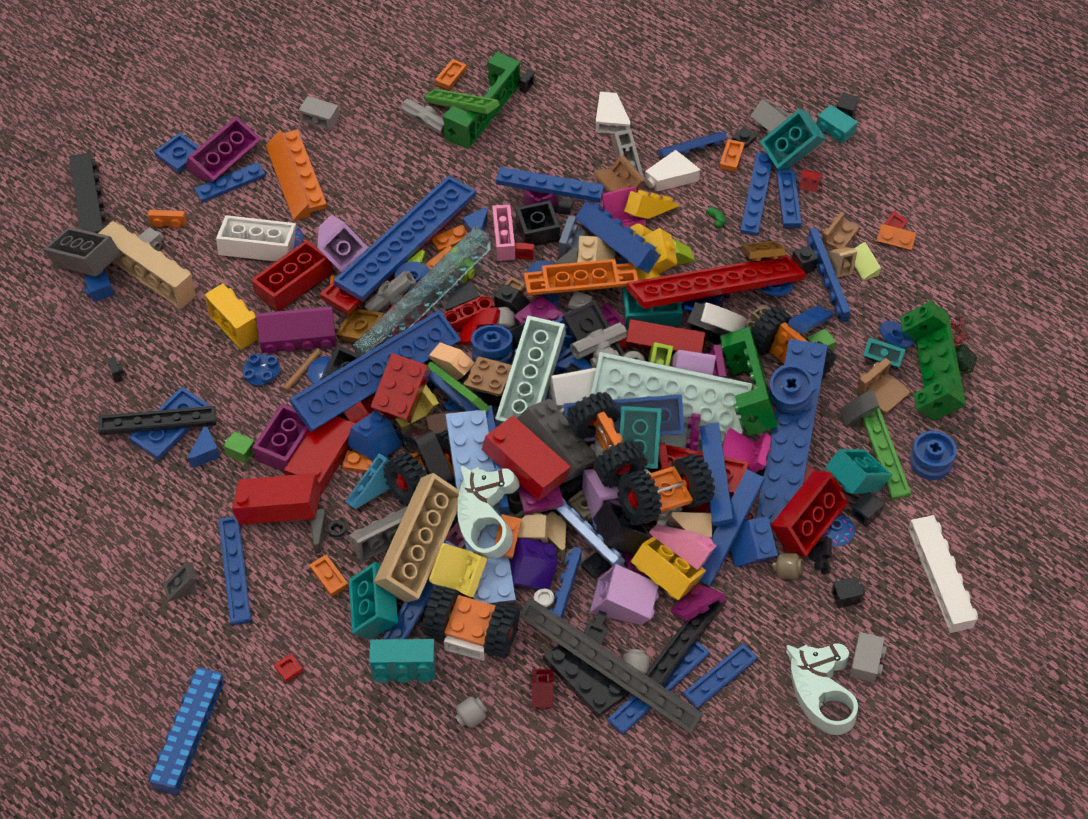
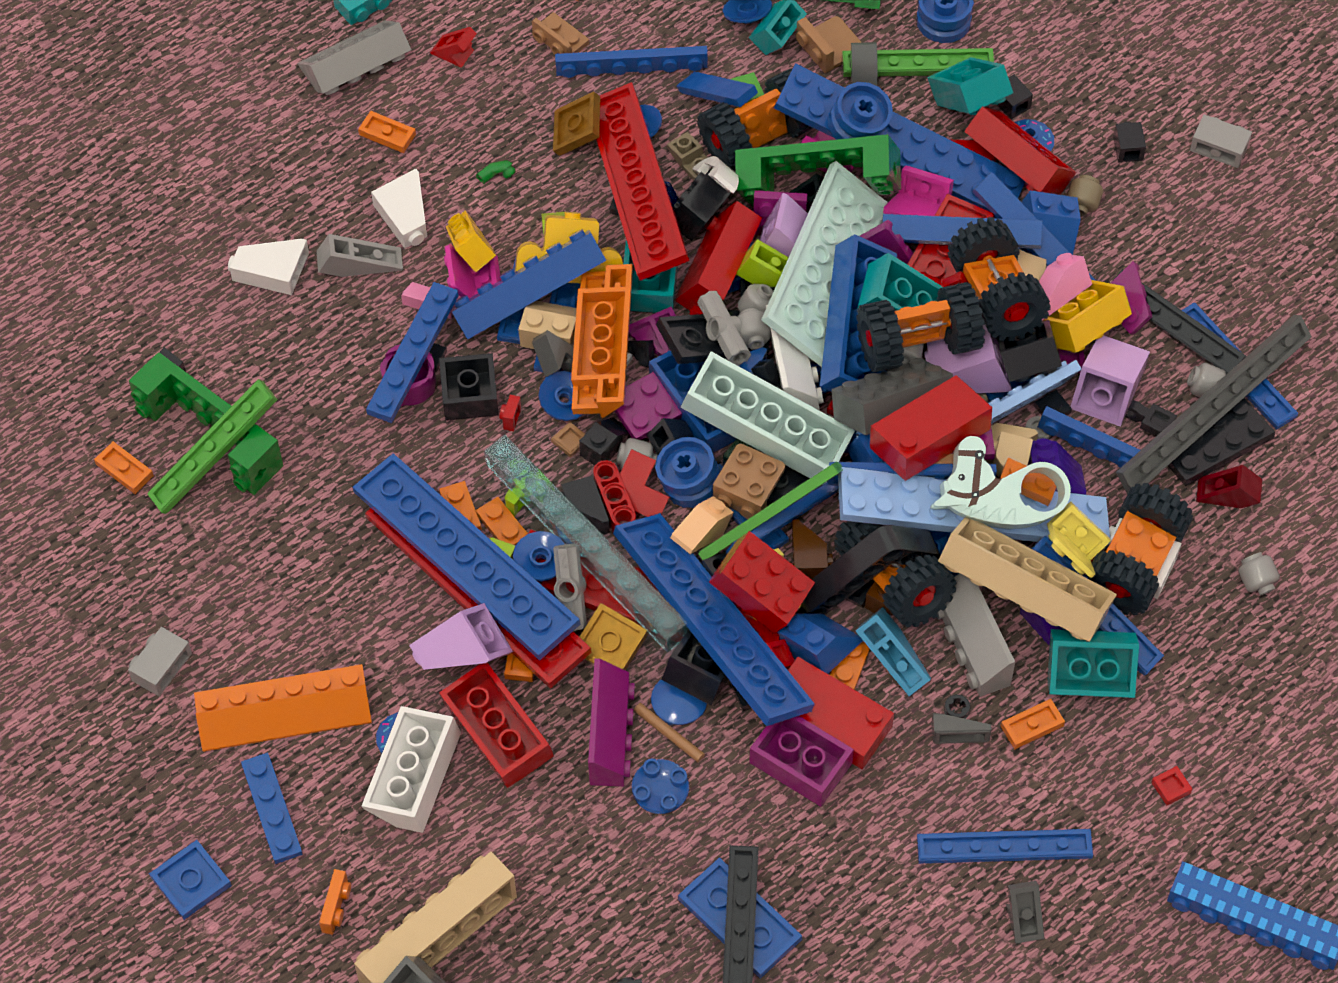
camera: 80 degrees left, 5 degrees up
light grey brick [138,227,164,251] -> none
magenta slope [186,116,261,182] -> none
blue slope [188,427,220,468] -> none
yellow brick [204,283,259,350] -> none
bright green brick [224,431,255,464] -> none
red brick [232,473,321,525] -> none
teal brick [369,639,436,683] -> none
light grey piece [401,99,444,135] -> none
blue slope [463,208,488,246] -> none
bright pink brick [492,204,515,261] -> none
white tile [534,588,554,608] -> none
sand blue bracket [559,216,585,257] -> none
medium nougat bracket [593,156,645,193] -> none
blue plate [657,132,727,158] -> none
blue tile [682,643,758,709] -> none
black plate [732,127,757,148] -> none
blue plate [740,152,773,236] -> none
teal brick [760,108,826,170] -> none
blue plate [776,169,801,228] -> none
light aqua animal [786,643,858,735] -> none
black brick [792,245,818,274] -> none
black plate [810,536,832,575] -> none
tan slope [829,247,857,278] -> none
yellowish green slope [854,242,881,280] -> none
white brick [908,515,978,633] -> none

